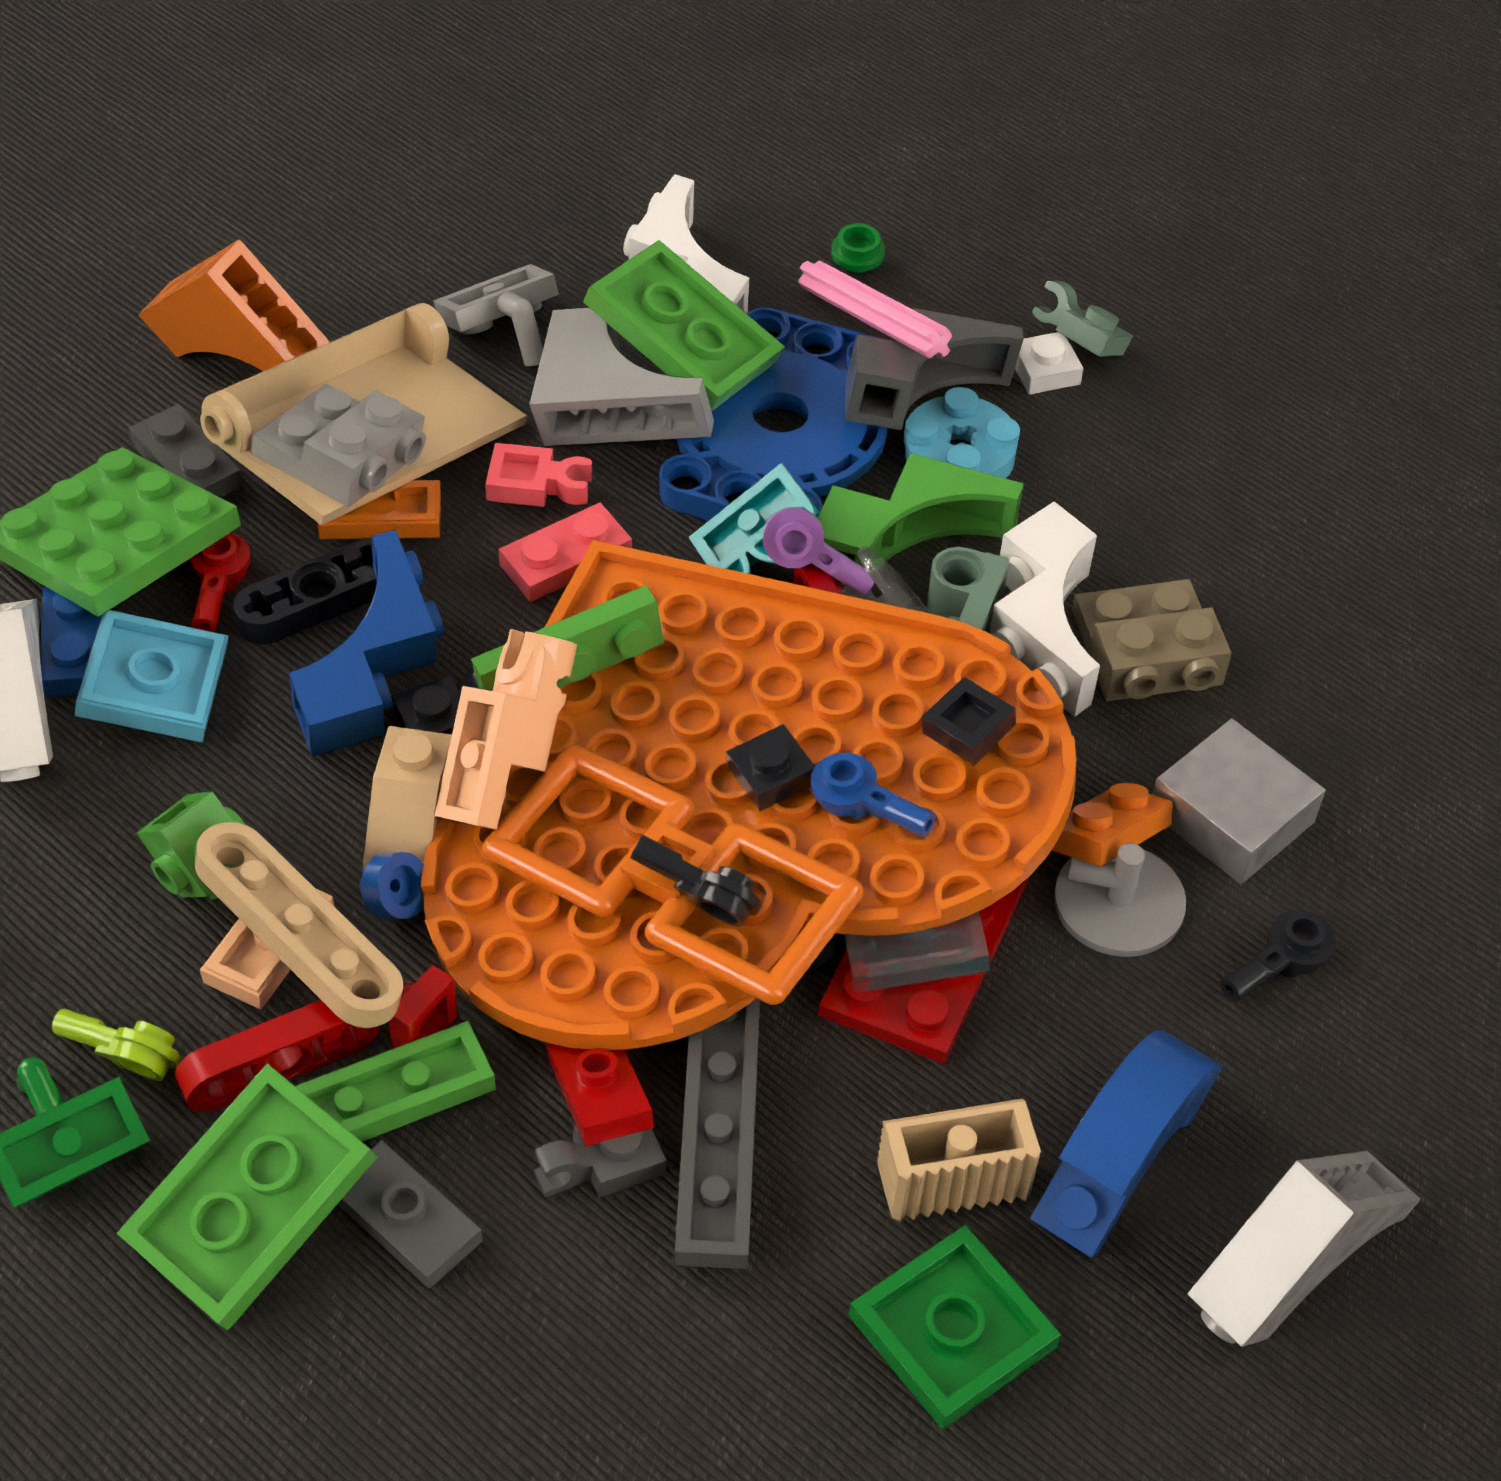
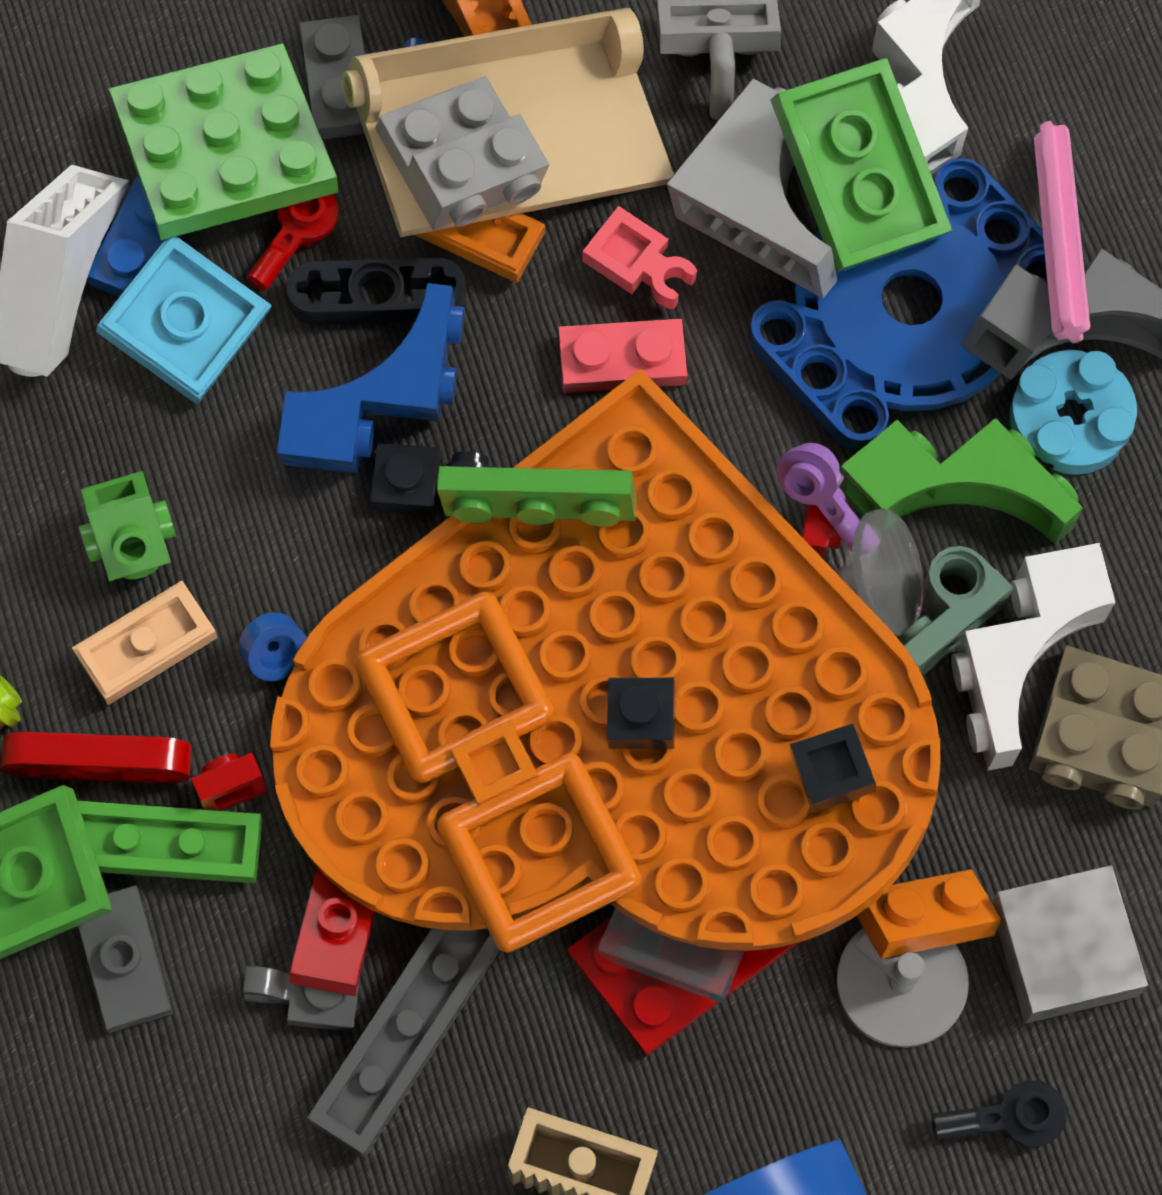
camera: 30 degrees right, 20 degrees up
tan plate [195,822,403,1028] -> none
tan slope [362,726,452,870] -> none
light nougat plate [434,629,577,829] -> none
black plate [630,834,762,927] -> none
plate [688,463,819,574] -> none
blue plate [811,753,936,838] -> none
green plate [831,223,885,273] -> none

